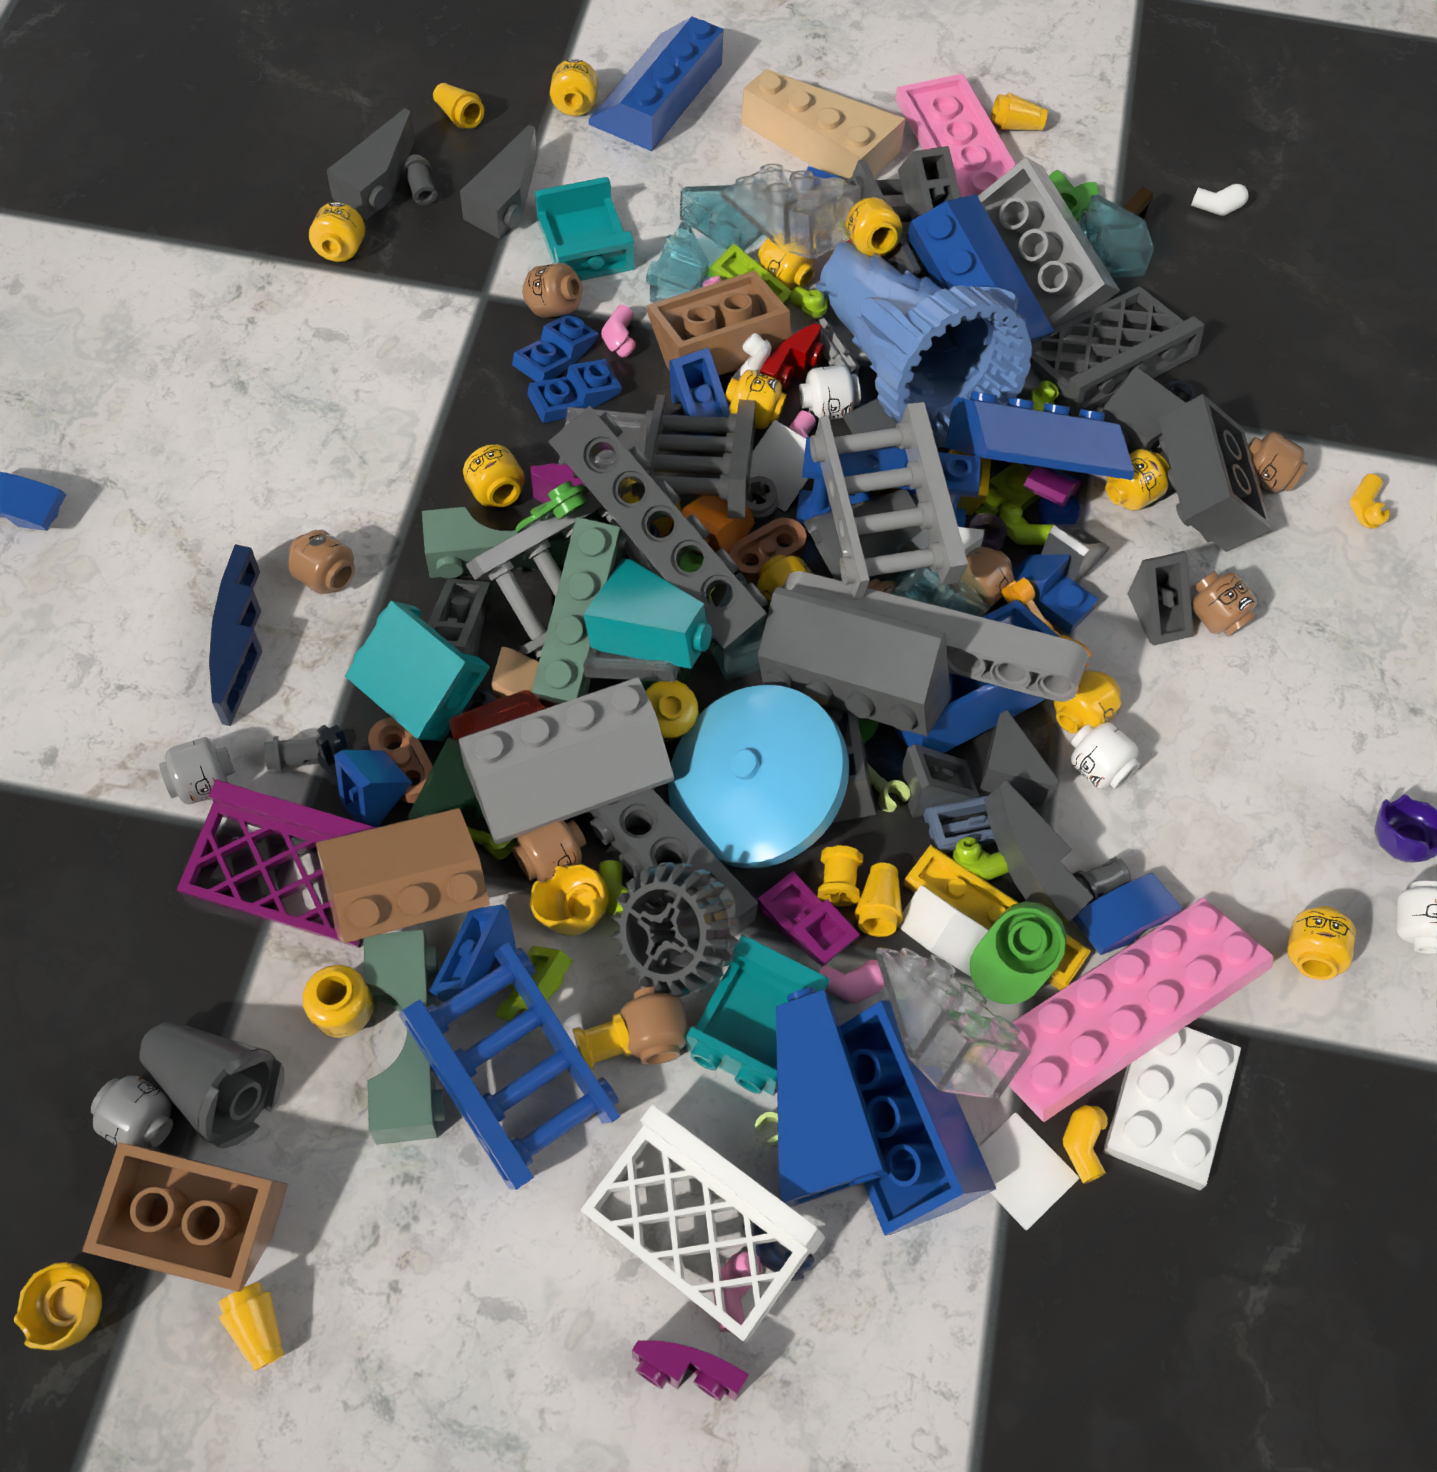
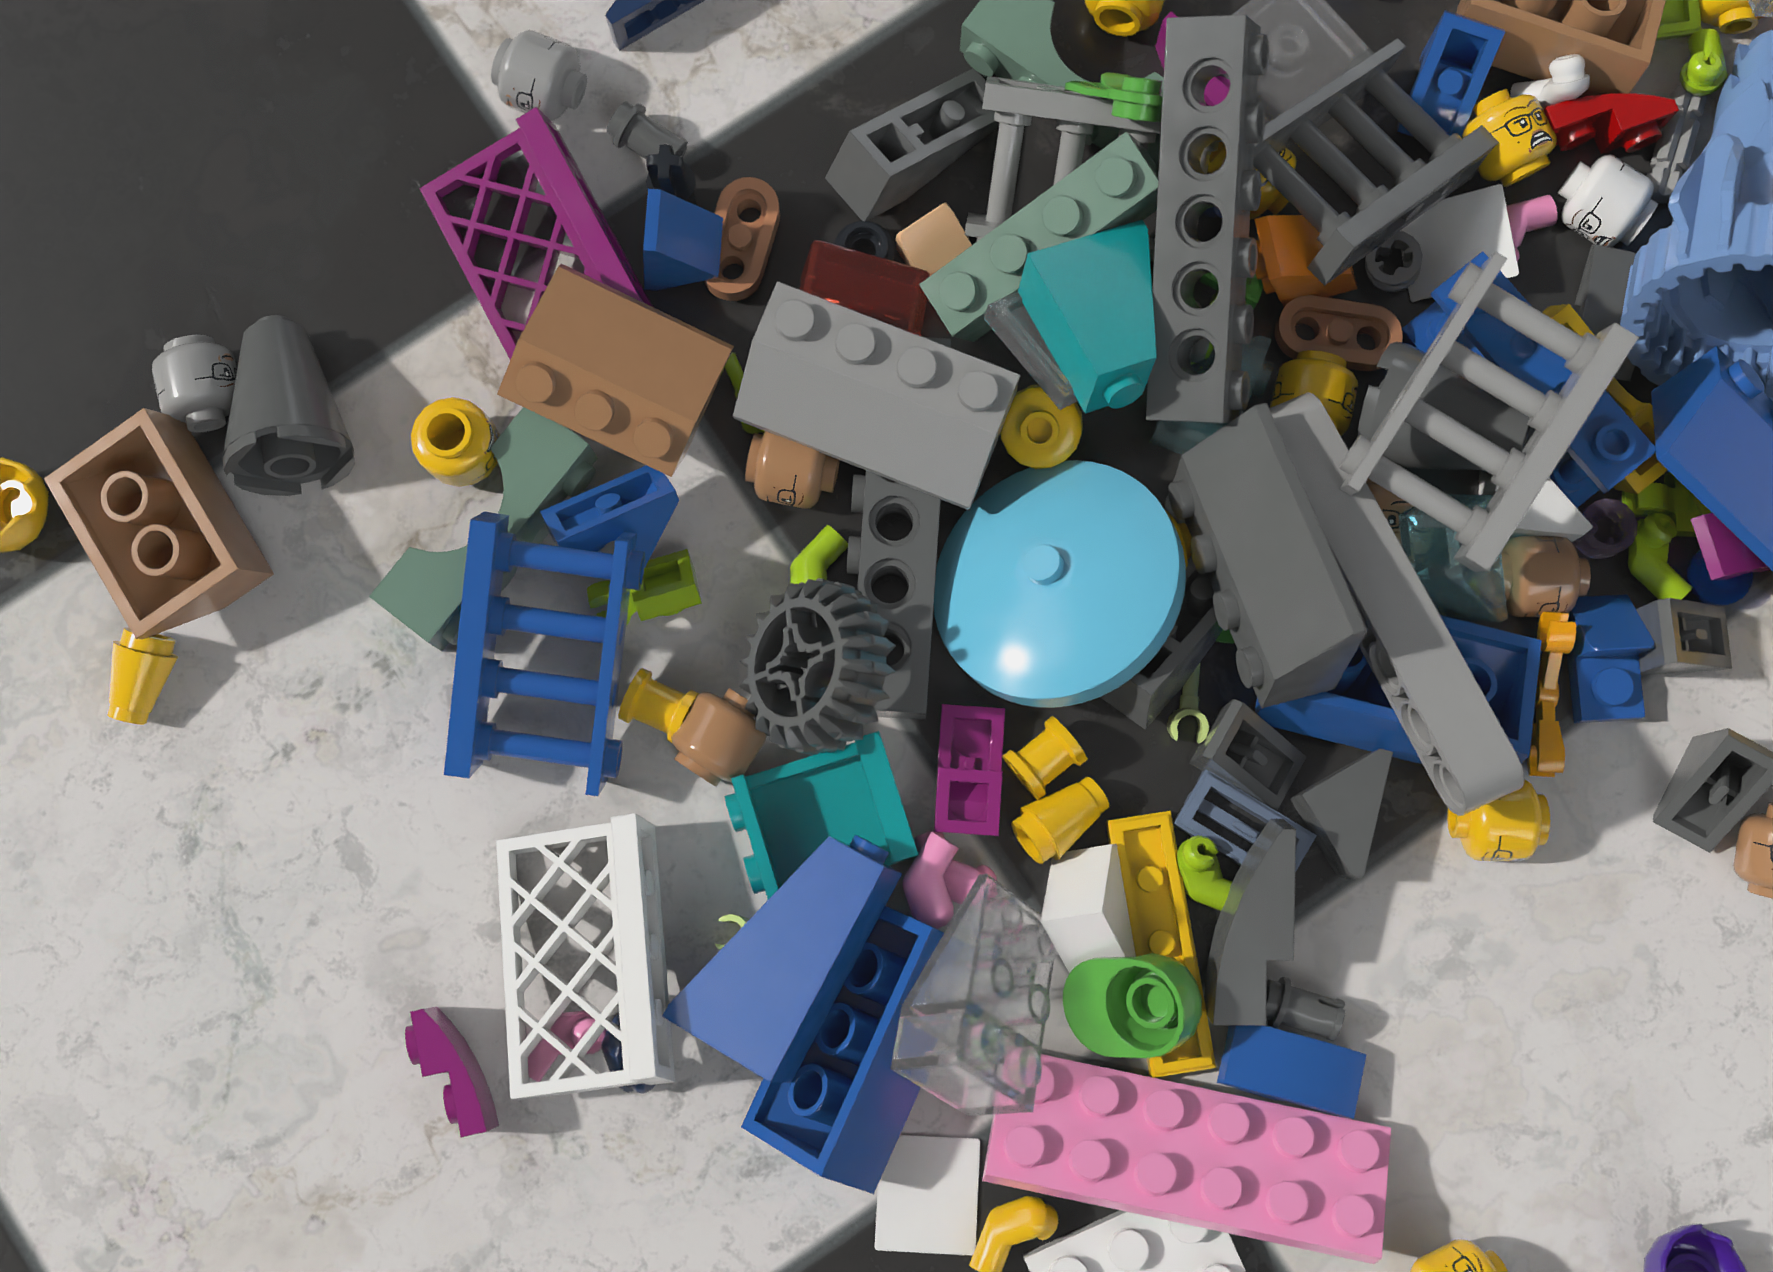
camera: 50 degrees right, 20 degrees up
teal panel [345,601,490,742] -> none
clear green slope [408,738,483,822] -> none
yellow hair [529,864,609,936] -> none
white head [1071,722,1140,790] -> none
none -> bright pink arm [903,832,959,929]

